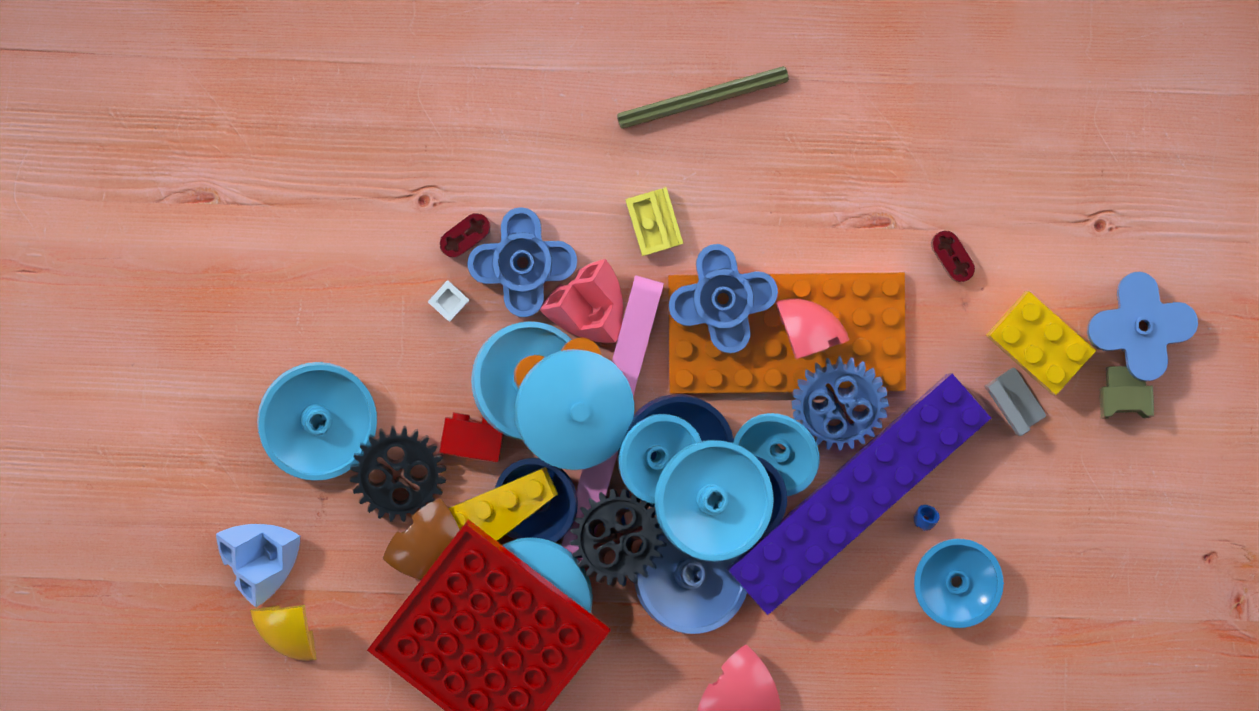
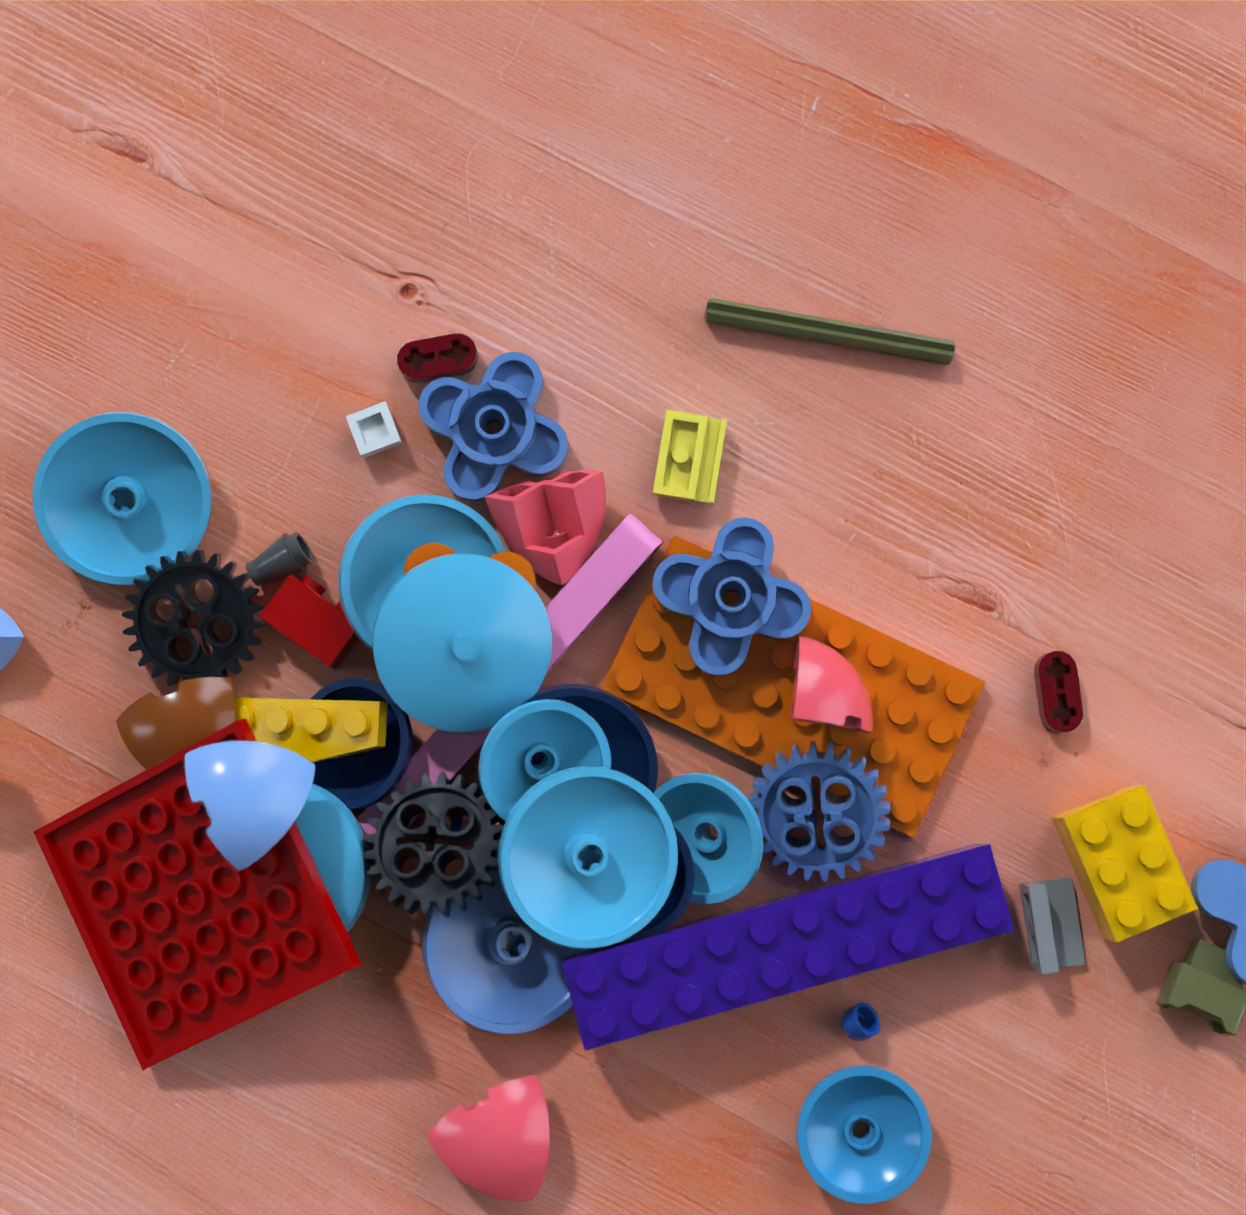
camera: 25 degrees right, 5 degrees down
none -> light blue brick [185,741,315,872]
none -> dark grey cone [246,532,313,586]

